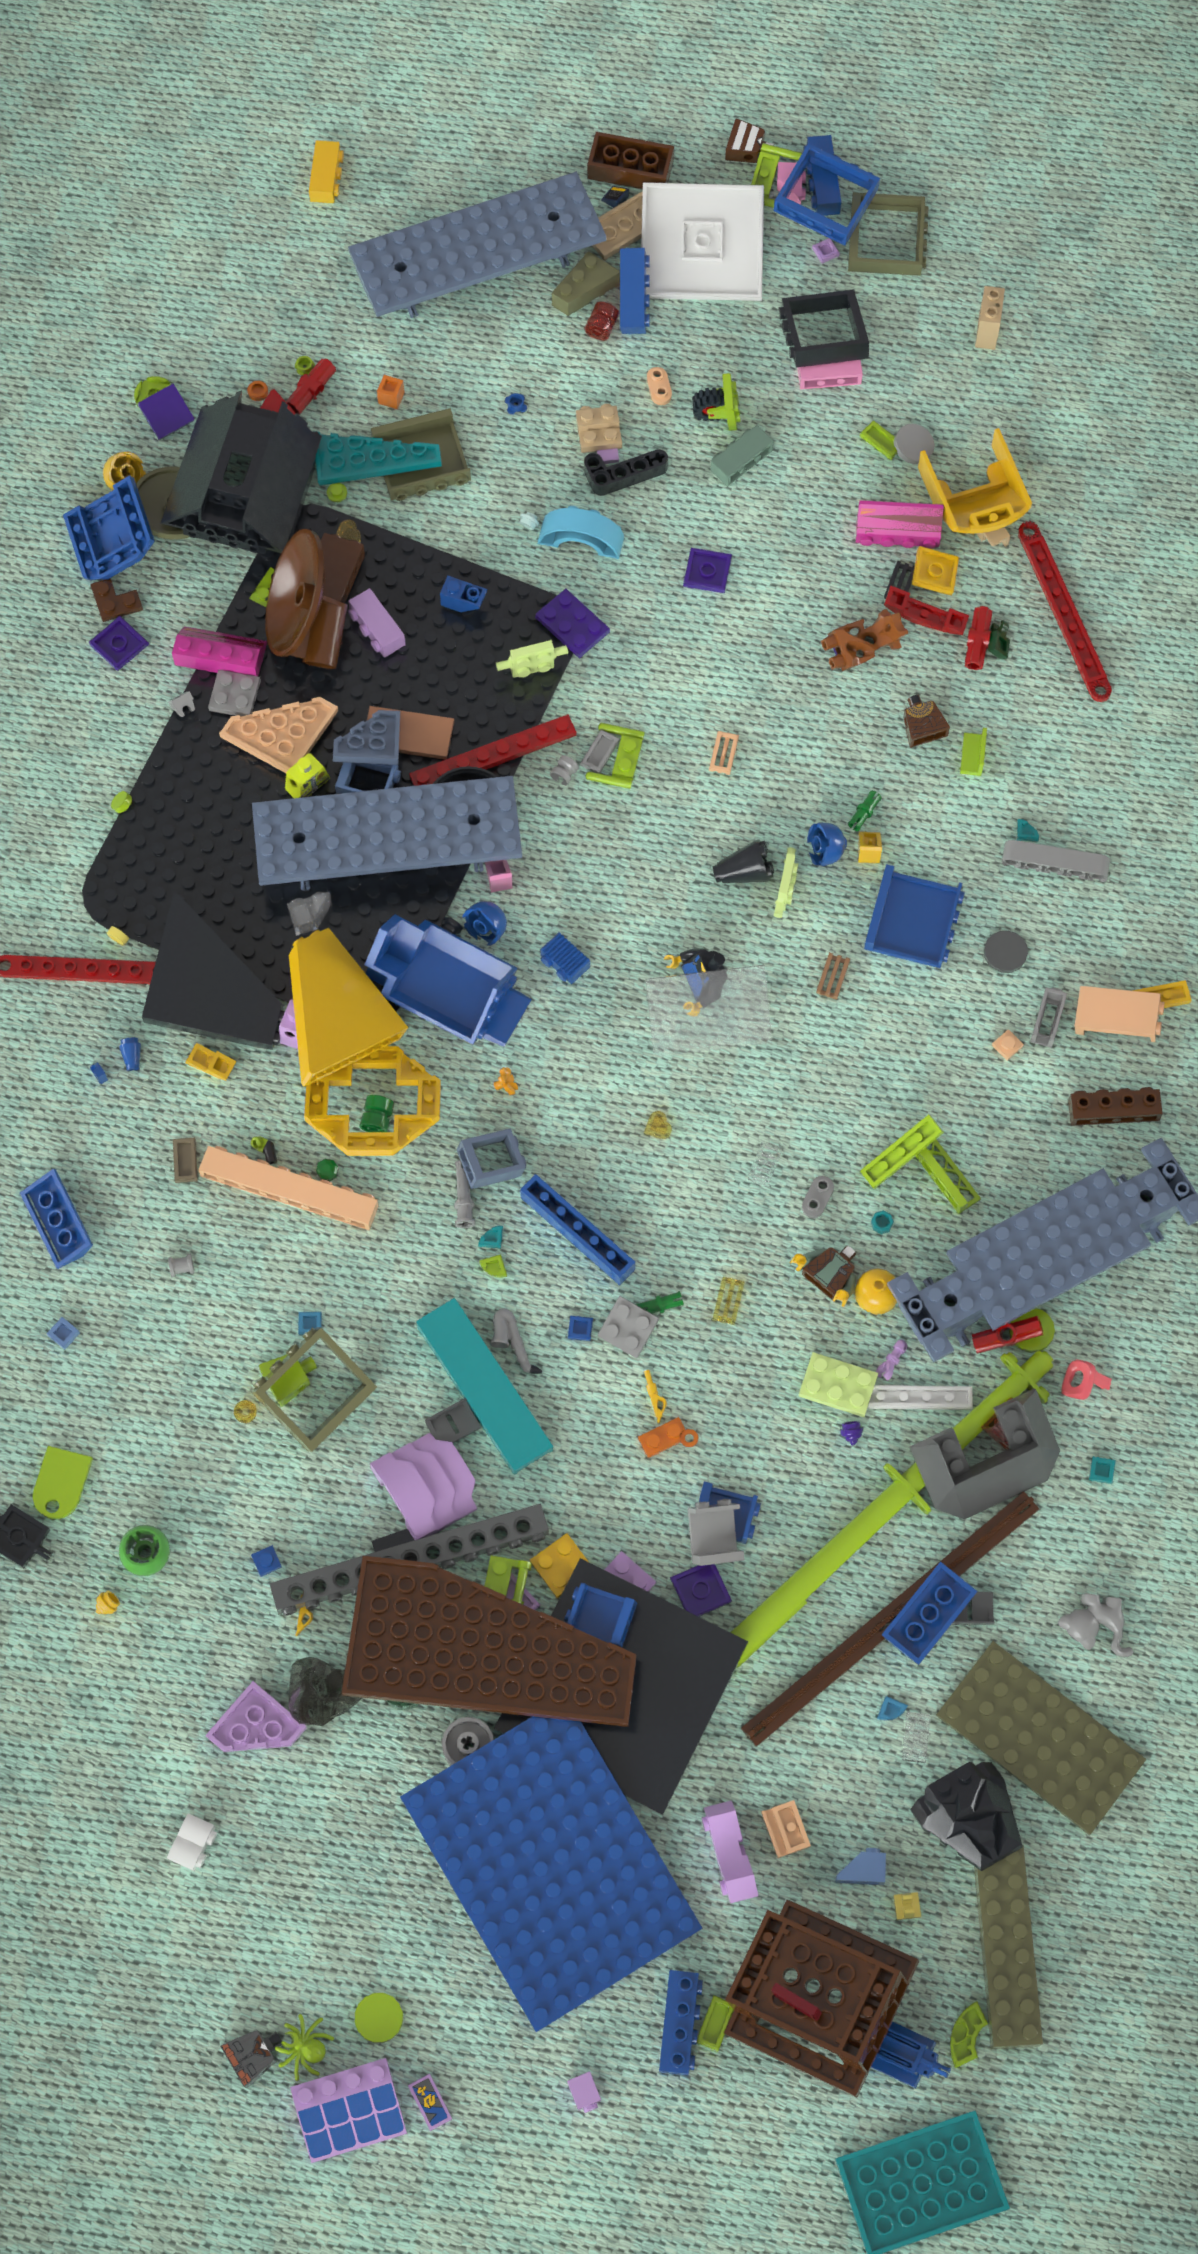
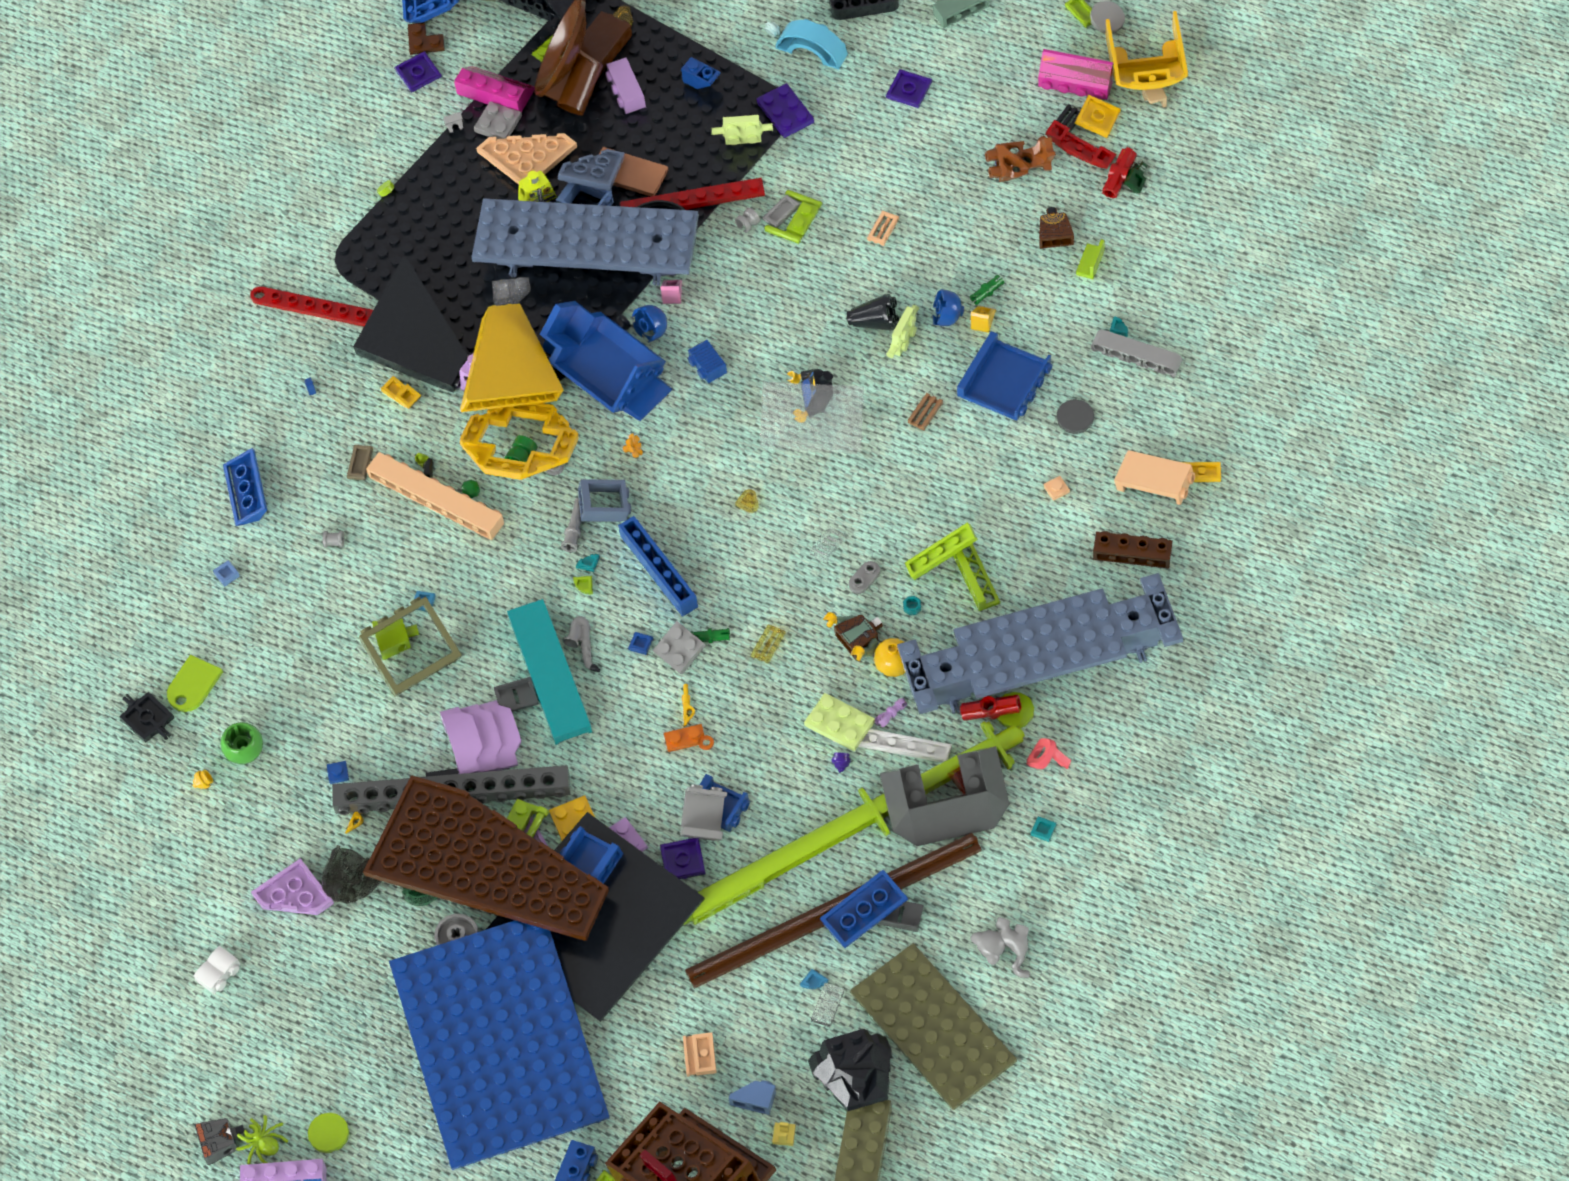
camera: 20 degrees right, 10 degrees down
light yellow tile [107,926,129,946] -> none
blue cone [119,1037,141,1071] -> none
clear yellow plate [234,1400,257,1423] -> none
lavender brick [701,1801,758,1903] -> none
red plate [1018,521,1112,702] -> none
light grey window [1030,987,1067,1048] -> none

